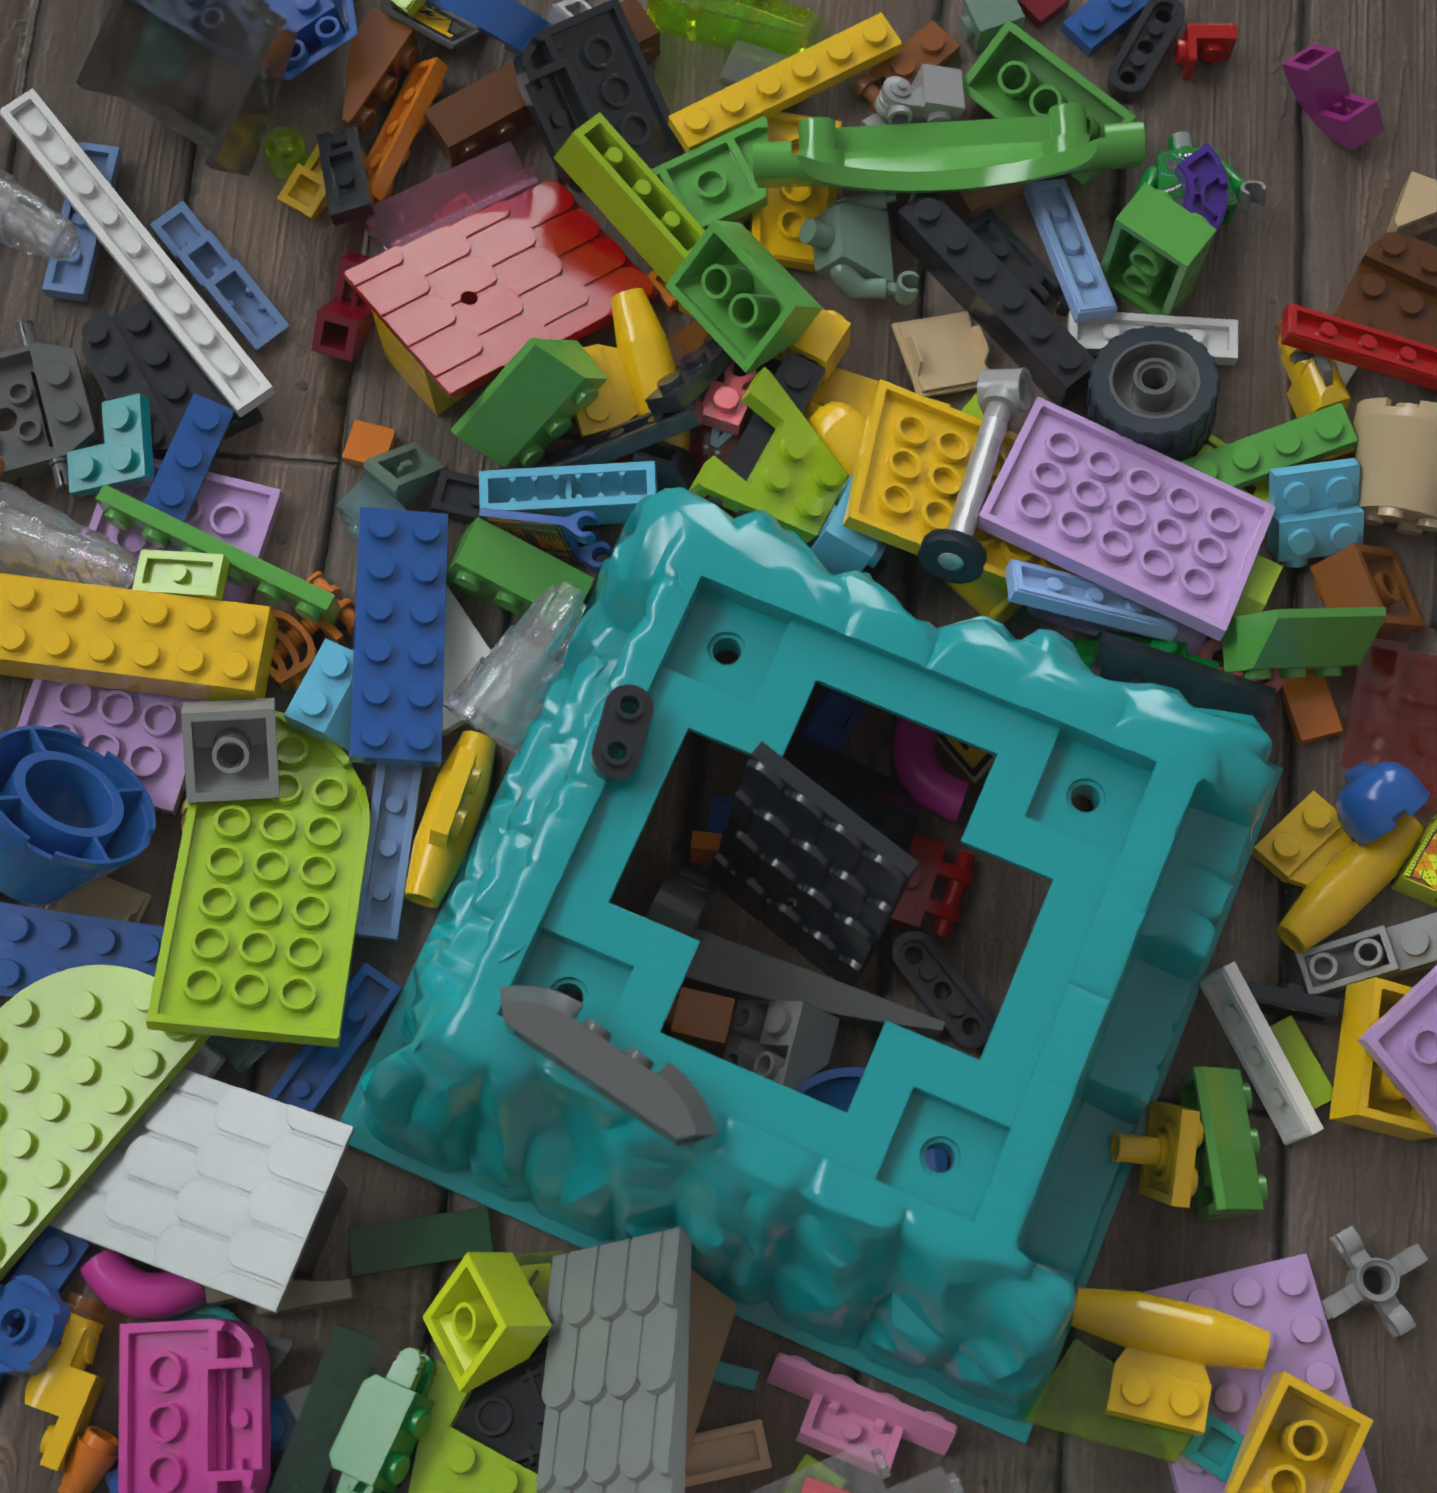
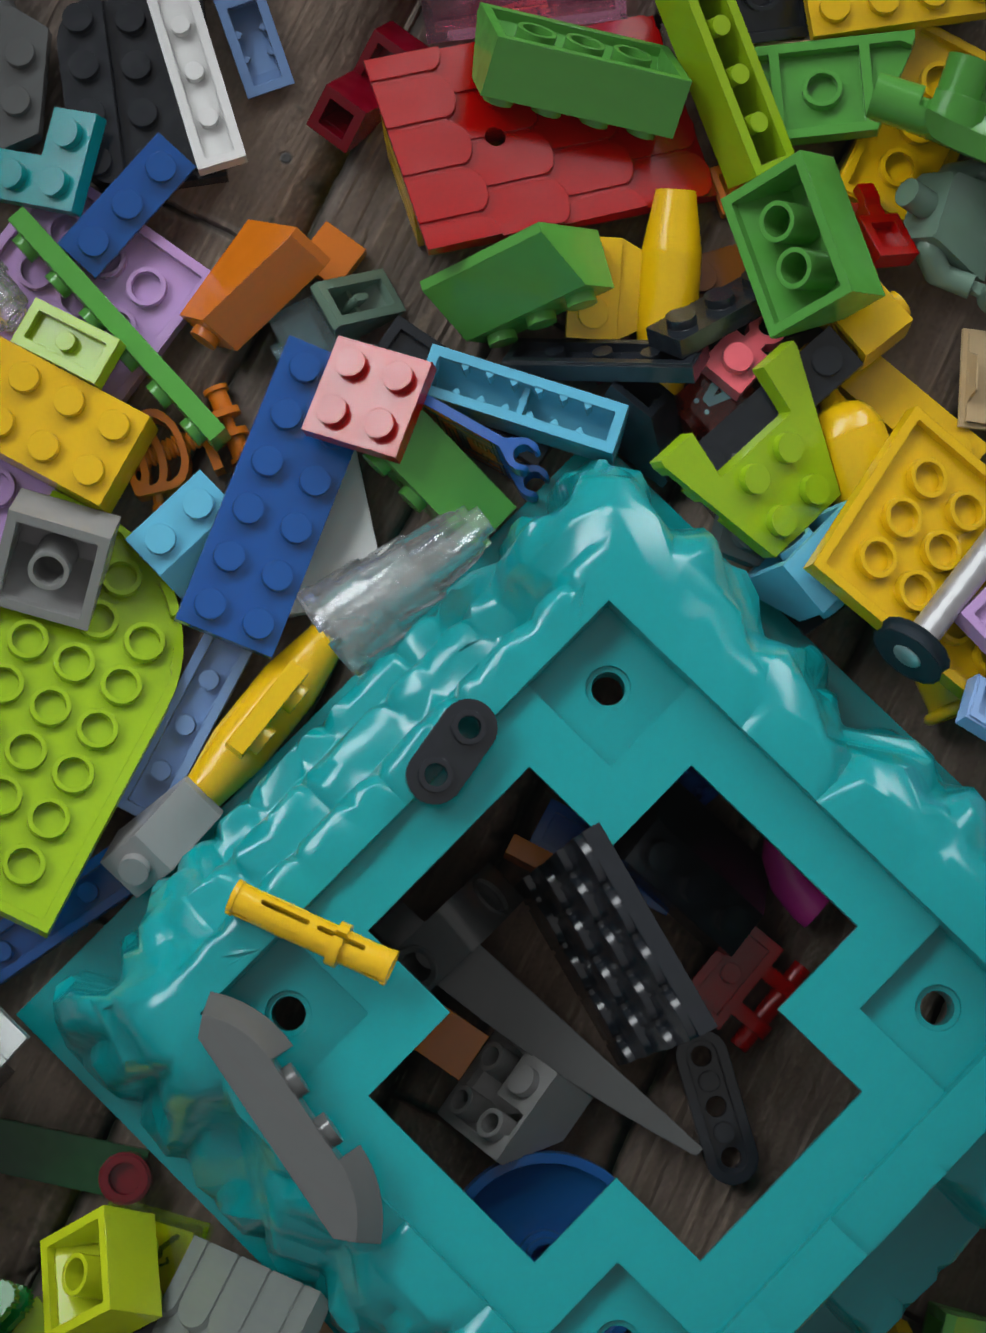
camera: 25 degrees right, 10 degrees up
none -> dark red tile [98,1151,153,1205]
none -> light grey slope [100,776,223,898]
none -> orange slope [180,219,331,351]
none -> yellow pin [225,879,400,986]
none -> plate [301,335,437,464]
none -> bright green slope [472,2,692,140]
none -> red plate [851,183,920,268]

